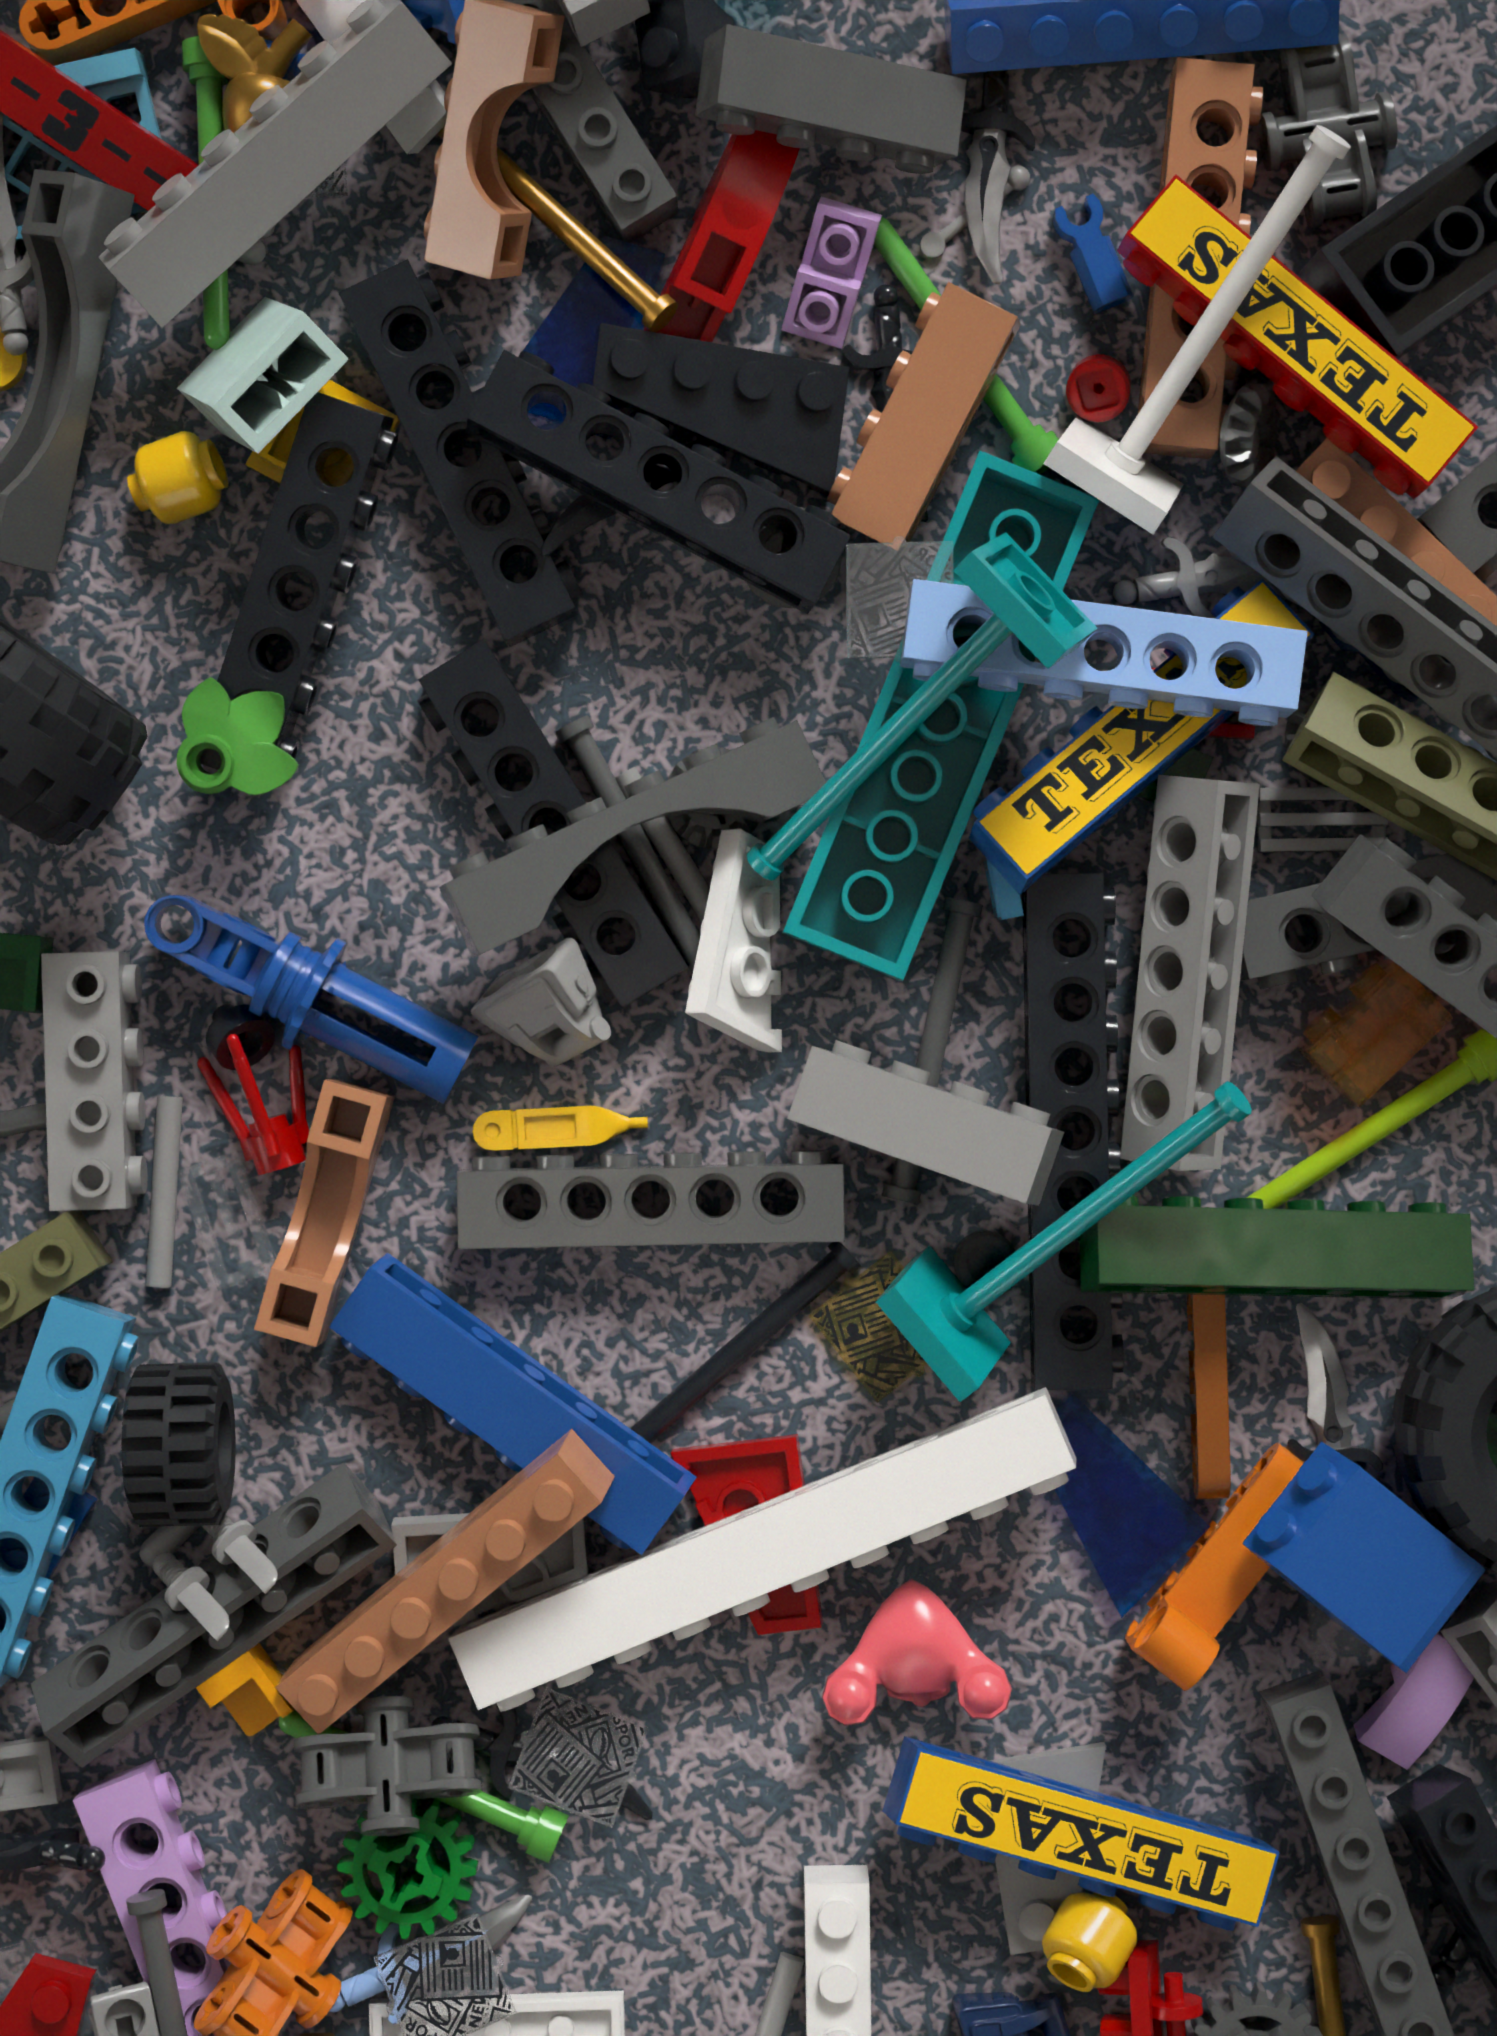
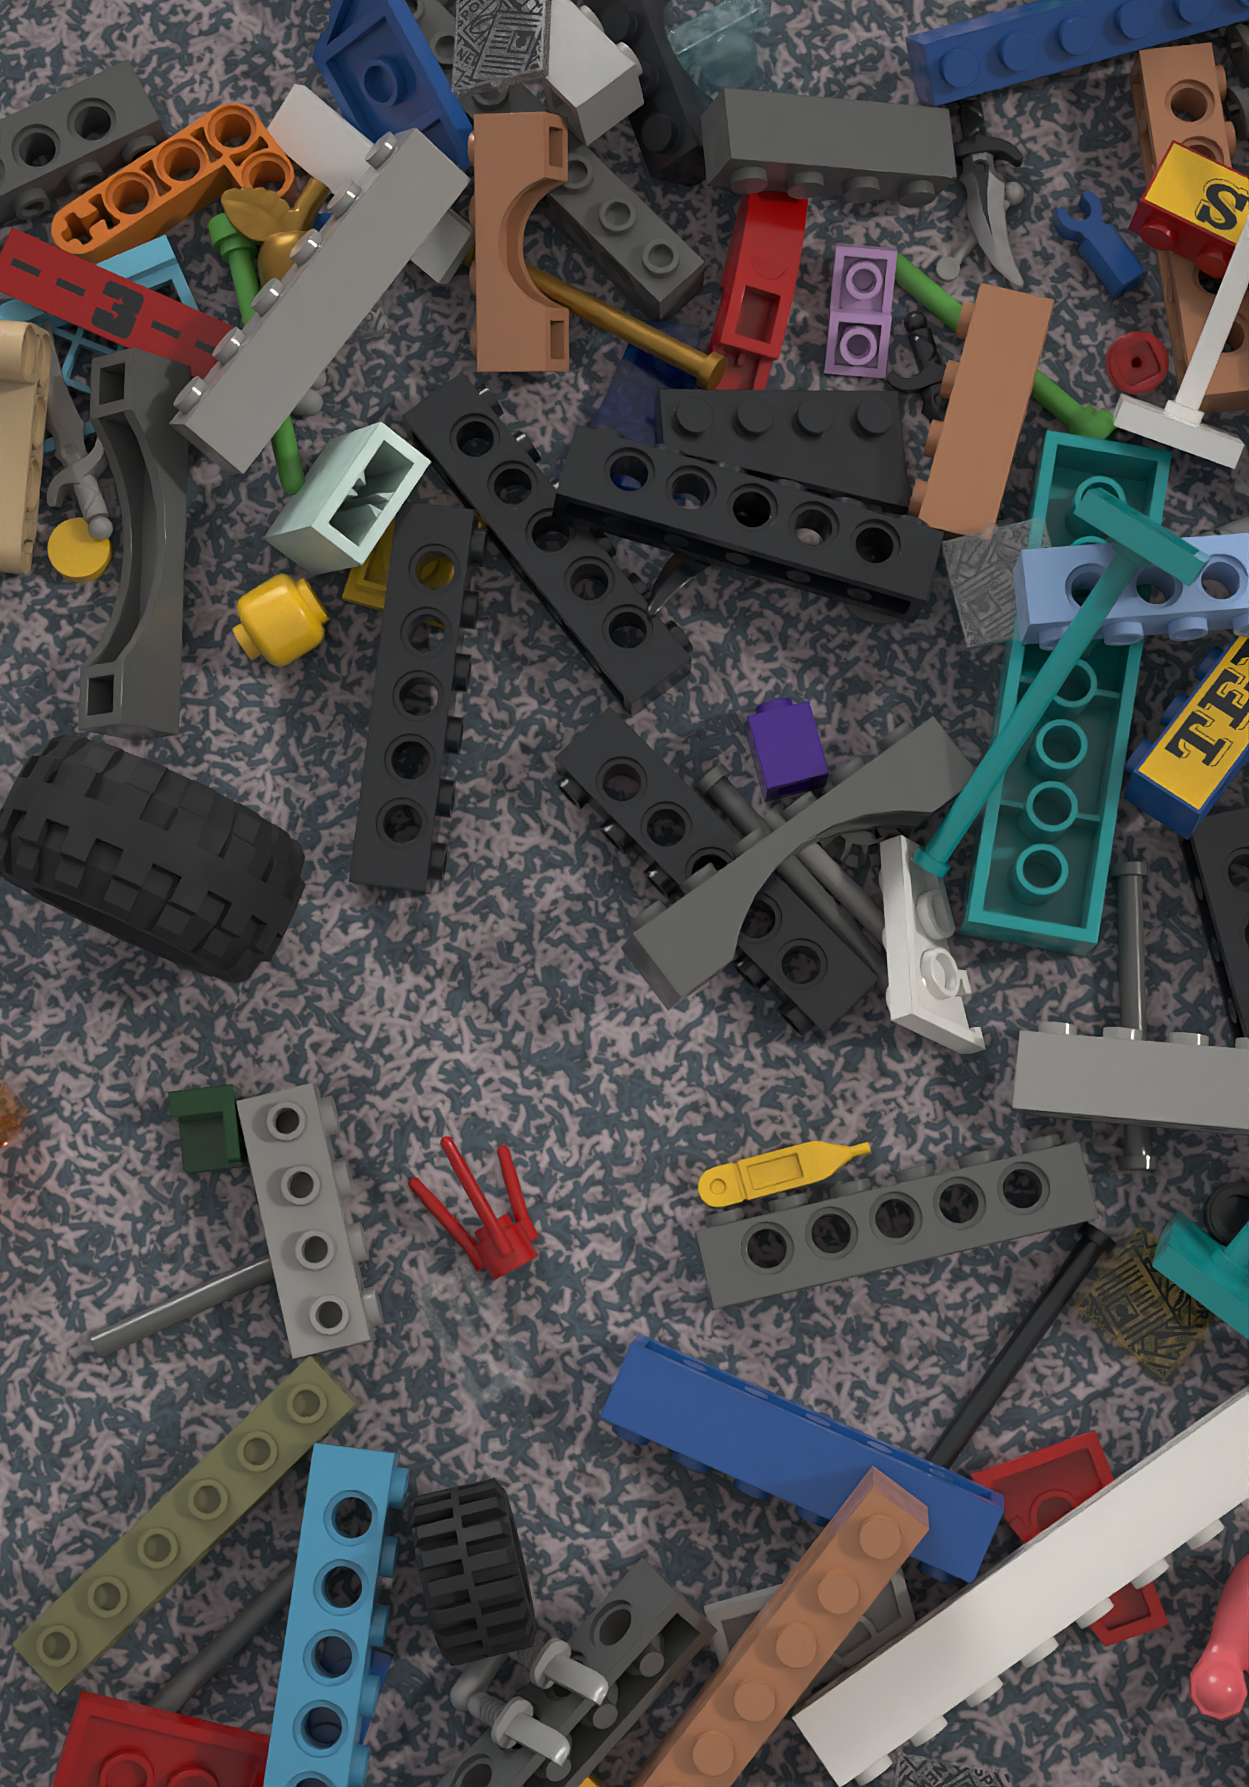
camera: 10 degrees left, 10 degrees down
blue piece [144,895,479,1104] -> none
light grey bar [146,1096,183,1288] -> none
bright green plate [177,677,299,795] -> none
black tile [206,1004,275,1070] -> none
nougat arch [254,1078,395,1347] -> none
light grey piece [471,938,611,1067] -> none
dark azure tile [983,858,1024,920] -> none
none -> dark purple brick [745,698,829,802]

